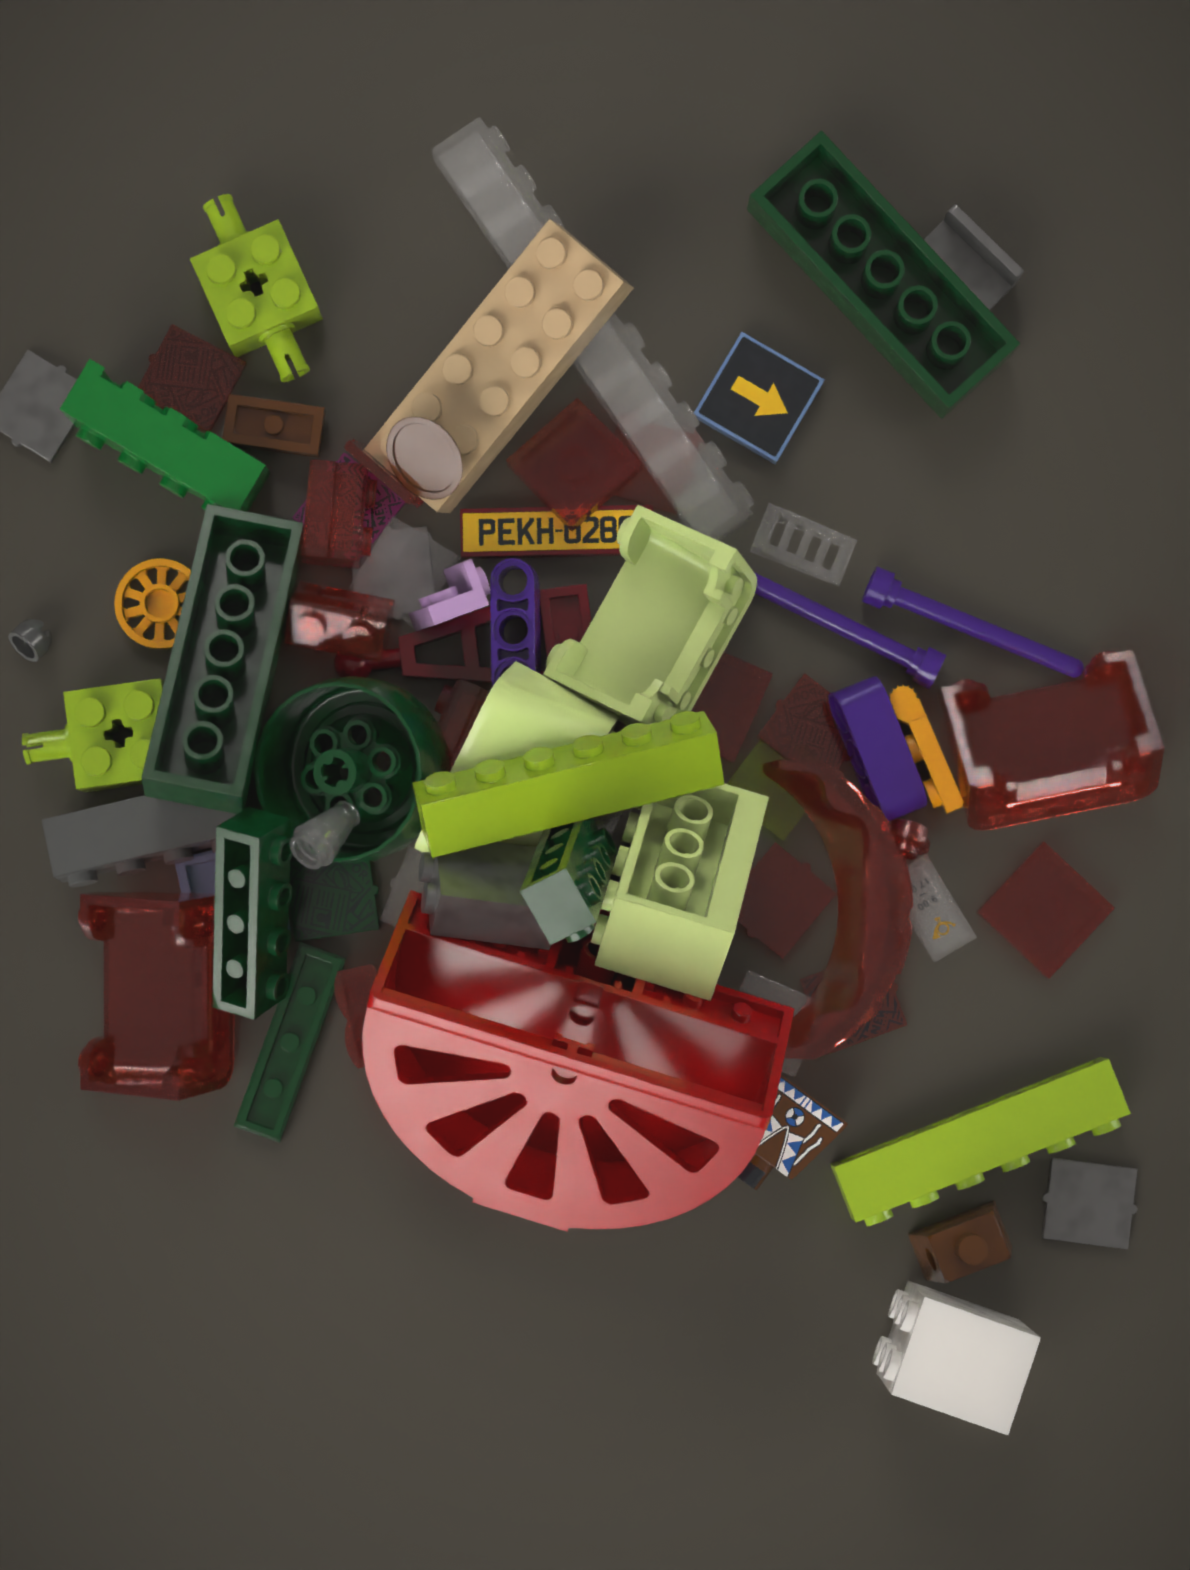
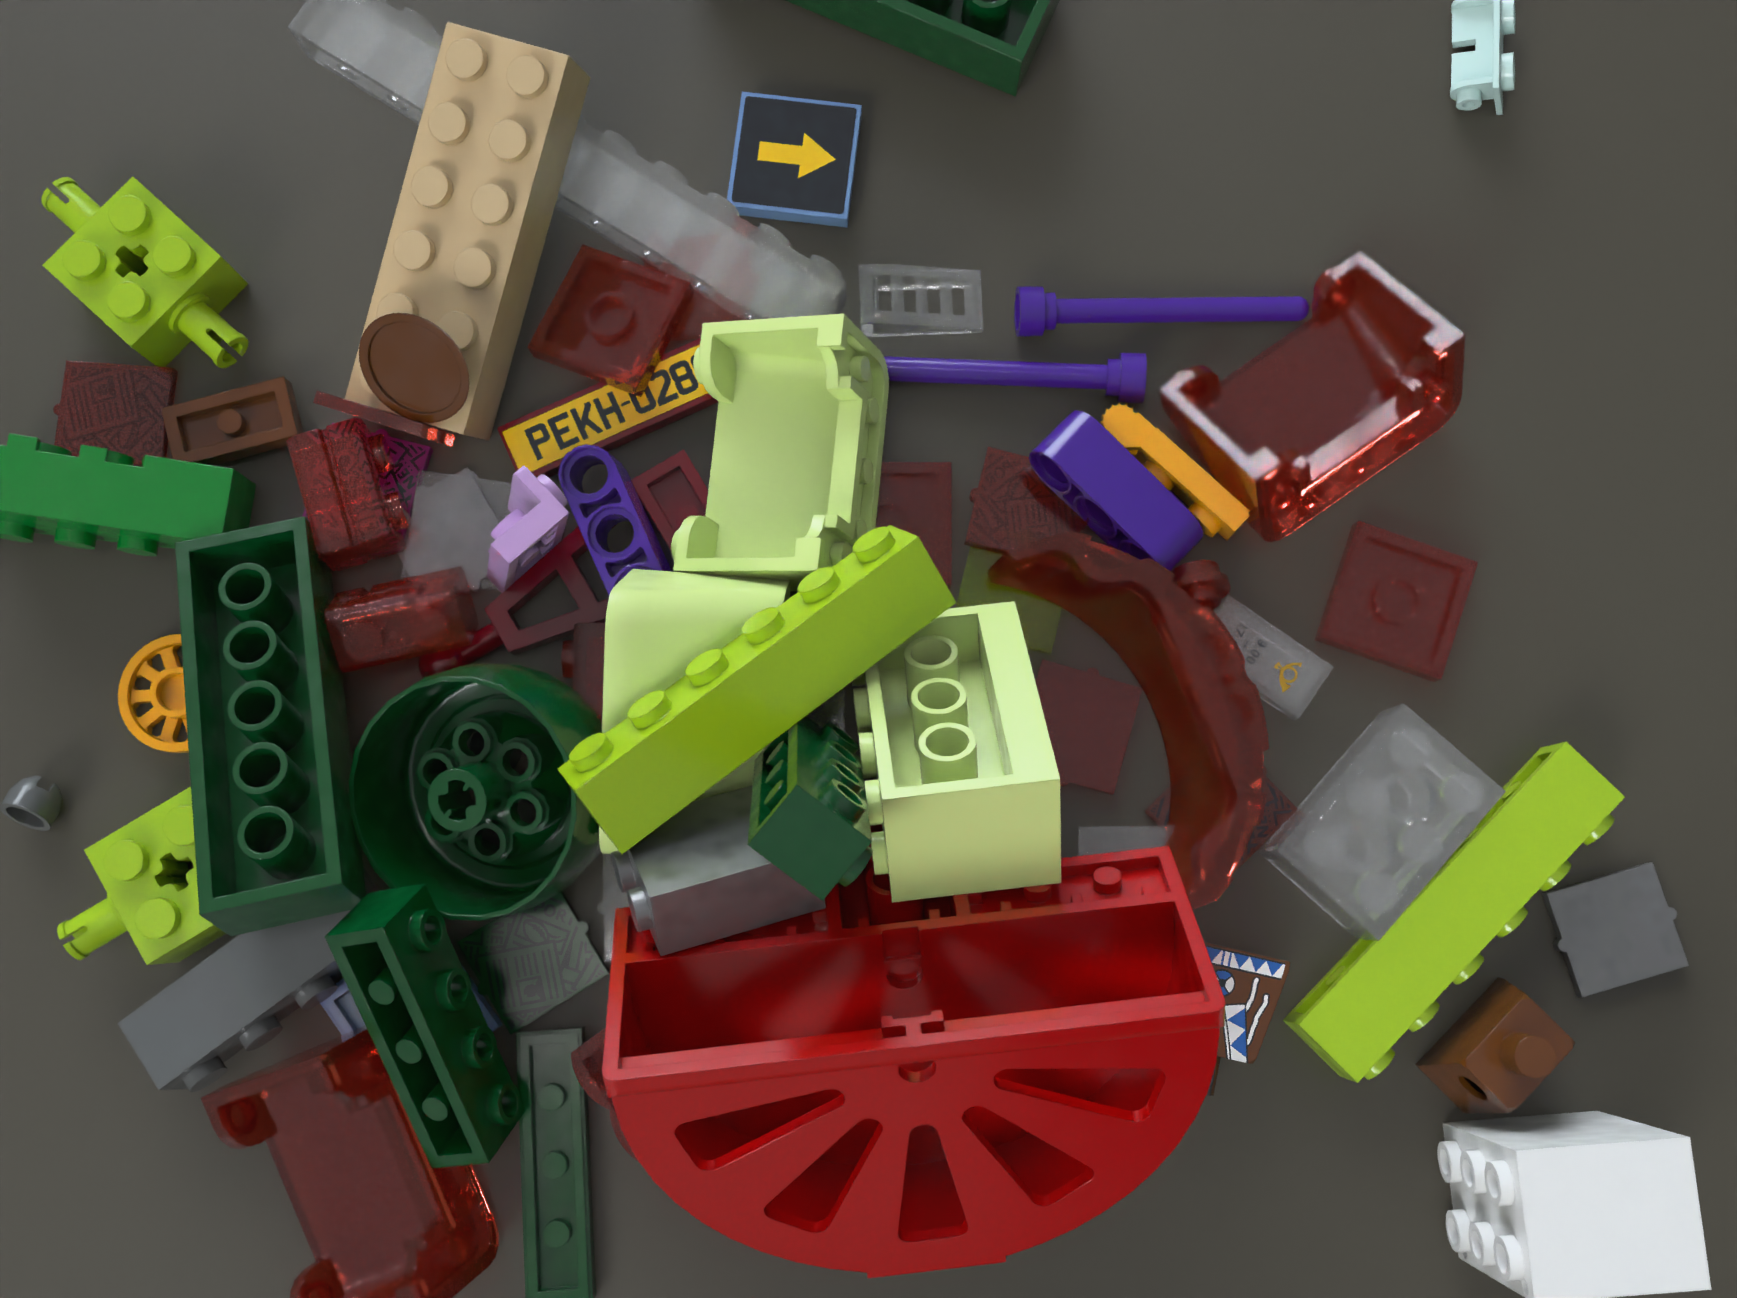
camera: 20 degrees left, 5 degrees down
clear cone [290,801,360,869] -> none
none -> clear brick [1259,703,1506,941]

